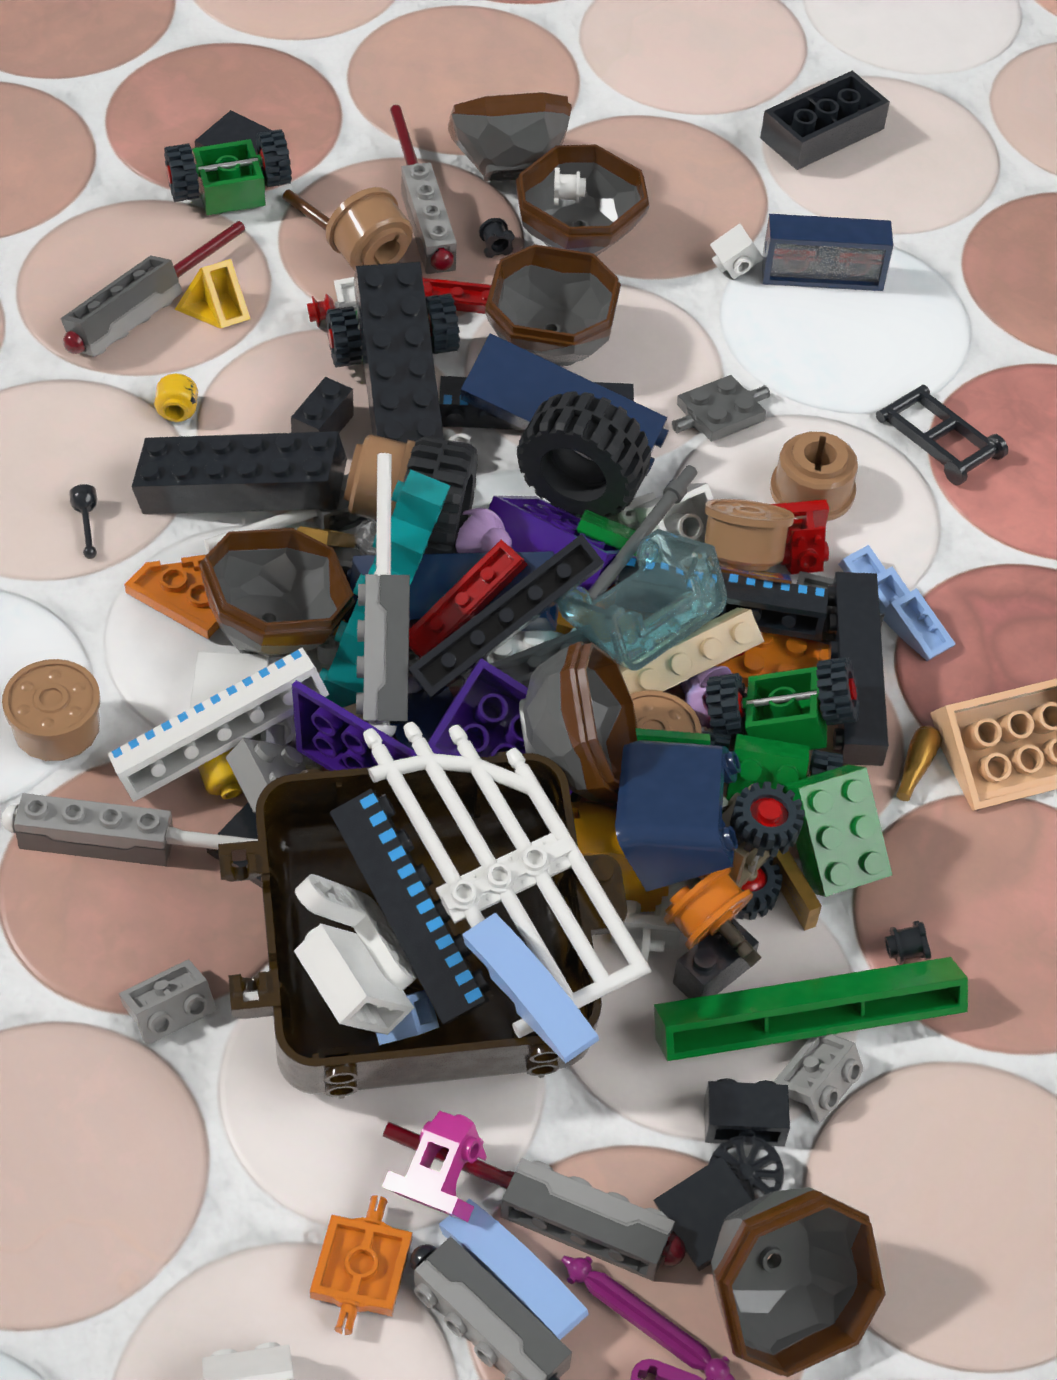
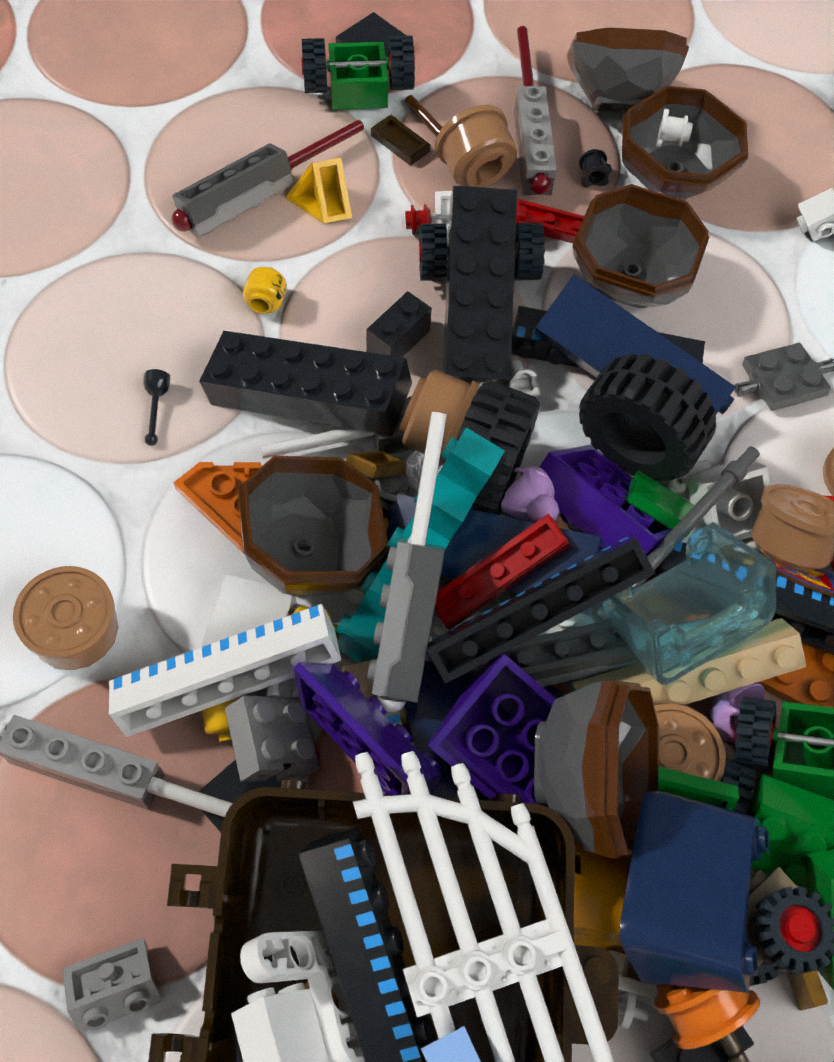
camera: 10 degrees right, 10 degrees up
none -> dark brown tile [371,114,431,166]

